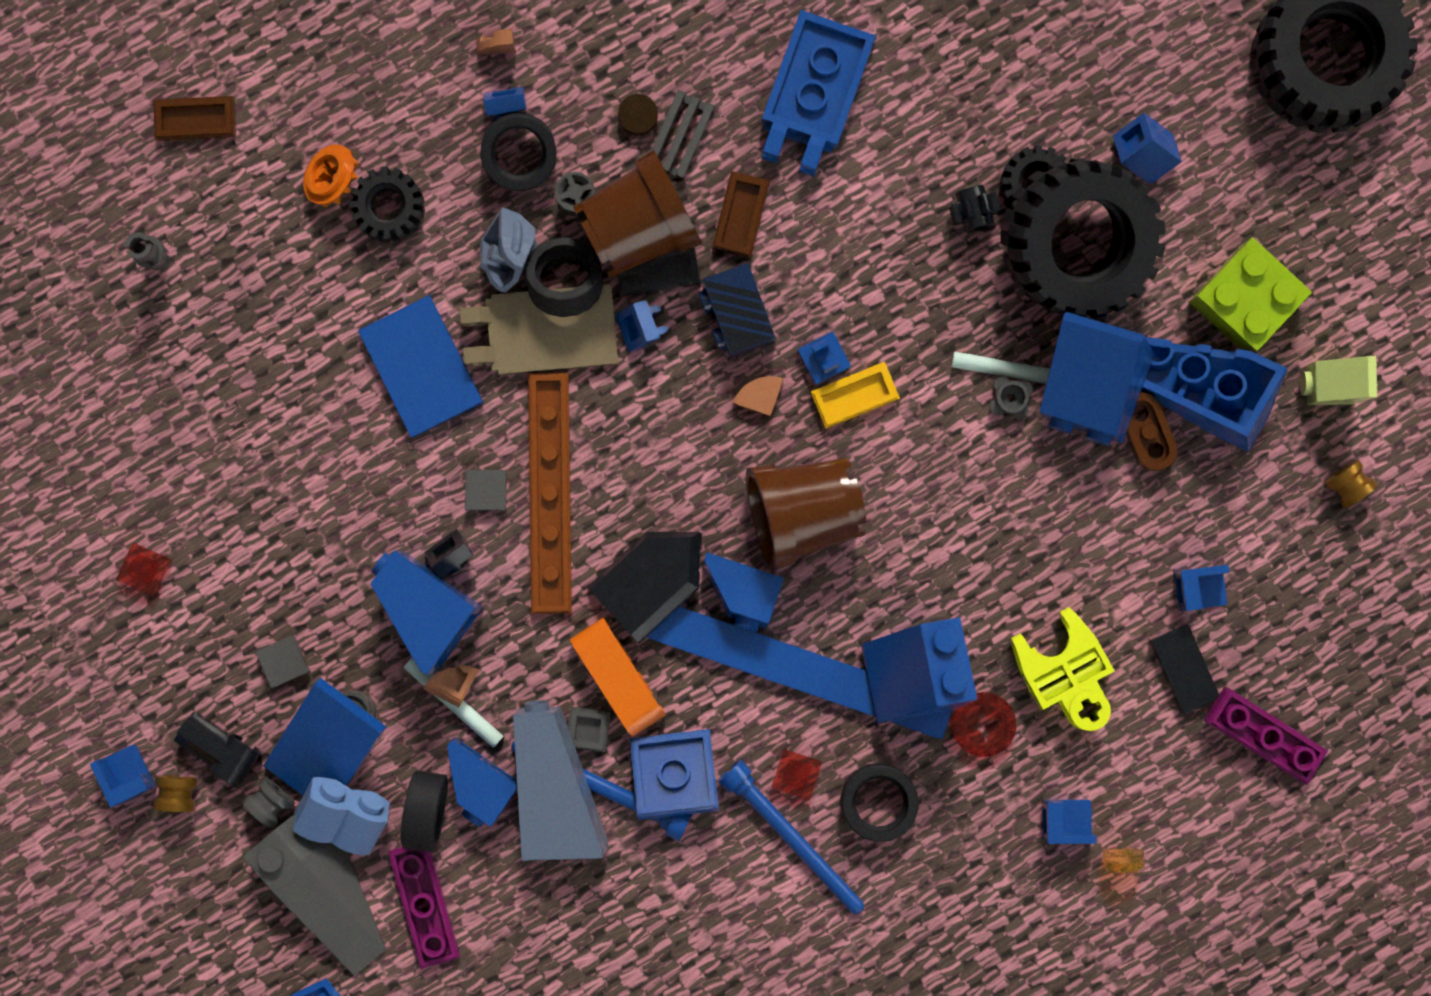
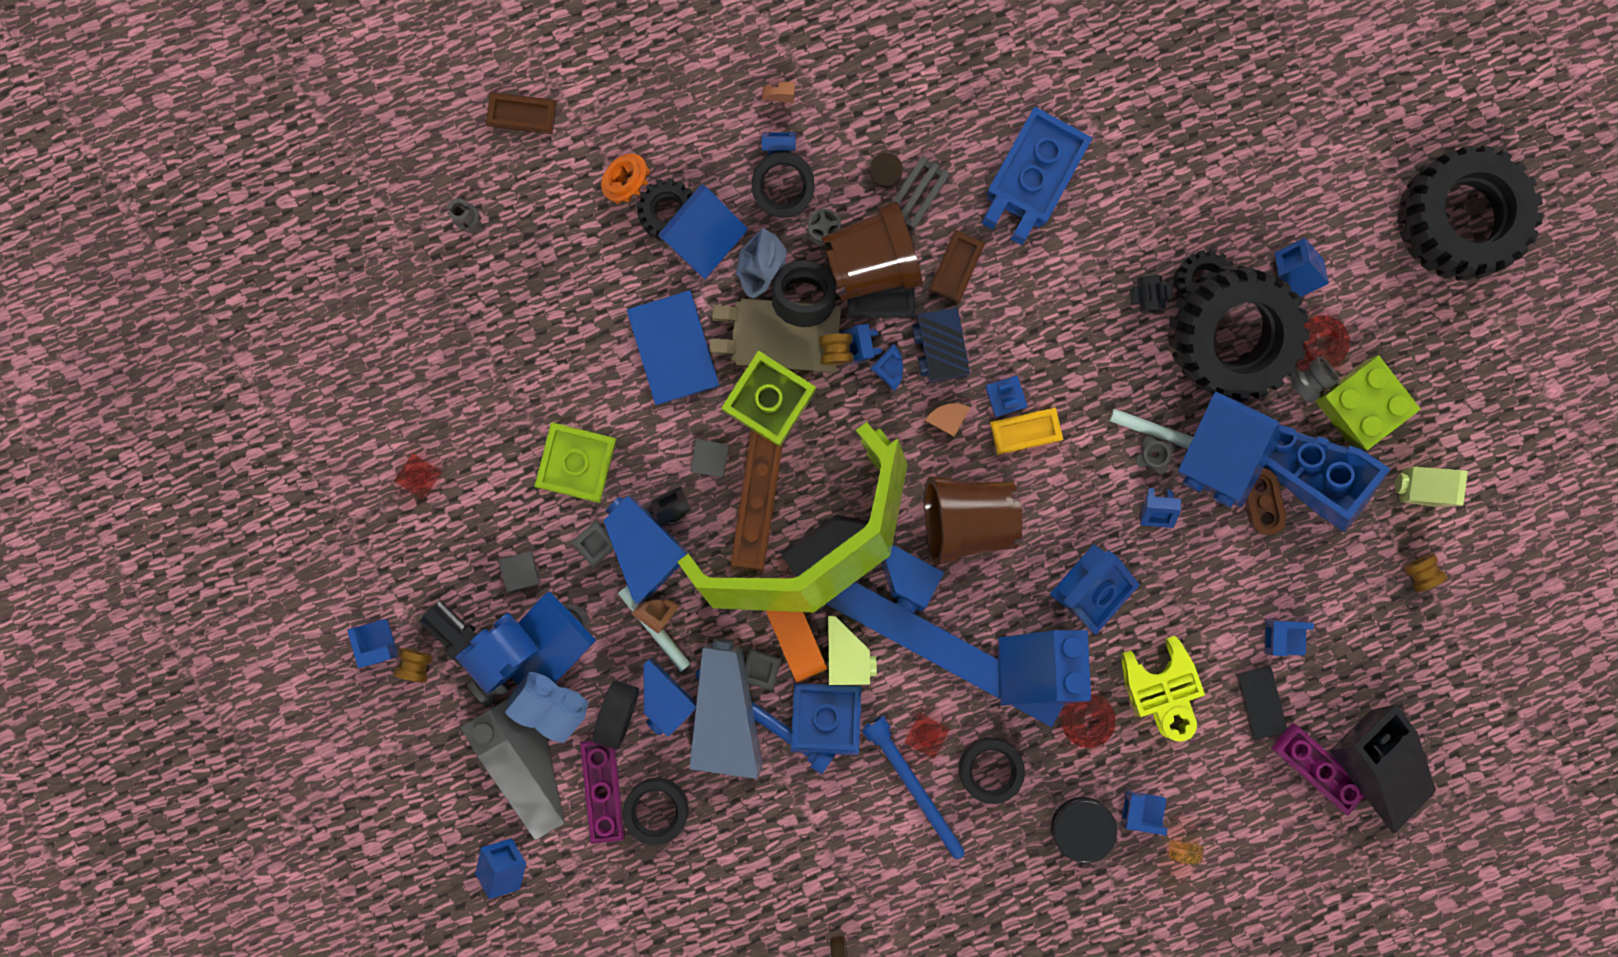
camera: 10 degrees right, 0 degrees up
none -> blue brick [455,612,540,694]
none -> lime tile [535,422,617,503]
none -> dark grey tile [571,520,614,568]
none -> black tyre [622,777,689,845]
none -> blue tile [658,184,748,279]
none -> lime panel [677,422,908,613]
none -> lime brick [721,351,816,447]
none -> pearl gold wheel [819,334,854,365]
none -> yellowish green slope [828,615,877,685]
none -> blue tile [870,344,903,391]
none -> blue bracket [1050,544,1140,635]
none -> black head [1051,796,1117,864]
none -> blue tile [1140,488,1181,528]
none -> dark grey wheel [1291,356,1340,403]
none -> clear red gear [1302,315,1350,367]
none -> black slope [1330,704,1436,833]

